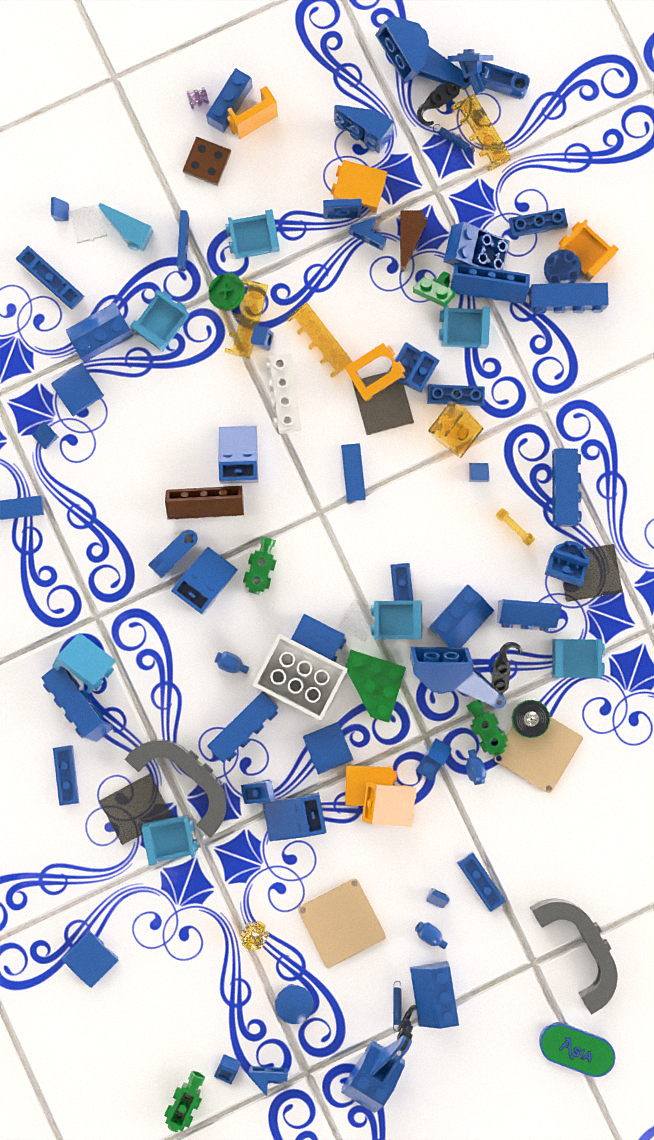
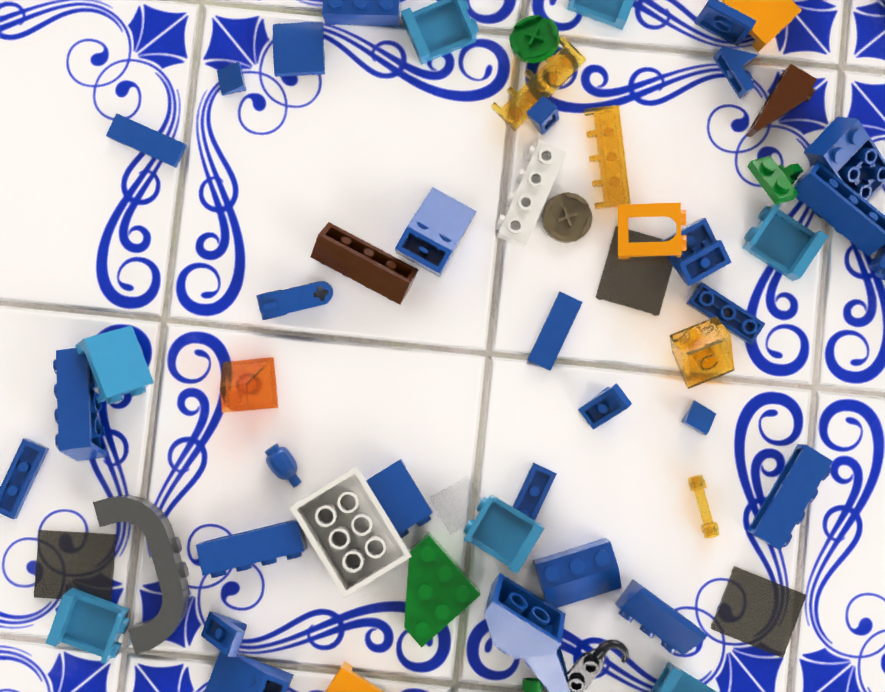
camera: 30 degrees right, 0 degrees up
blue slope [171,547,238,615] -> none
green brick [243,536,277,595] -> none
blue slope [303,722,354,775] -> none
blue slope [544,541,590,587] -> none
none -> clear orange slope [220,357,279,413]
none -> dark tan tile [541,192,593,243]
none -> blue slope [578,383,632,430]

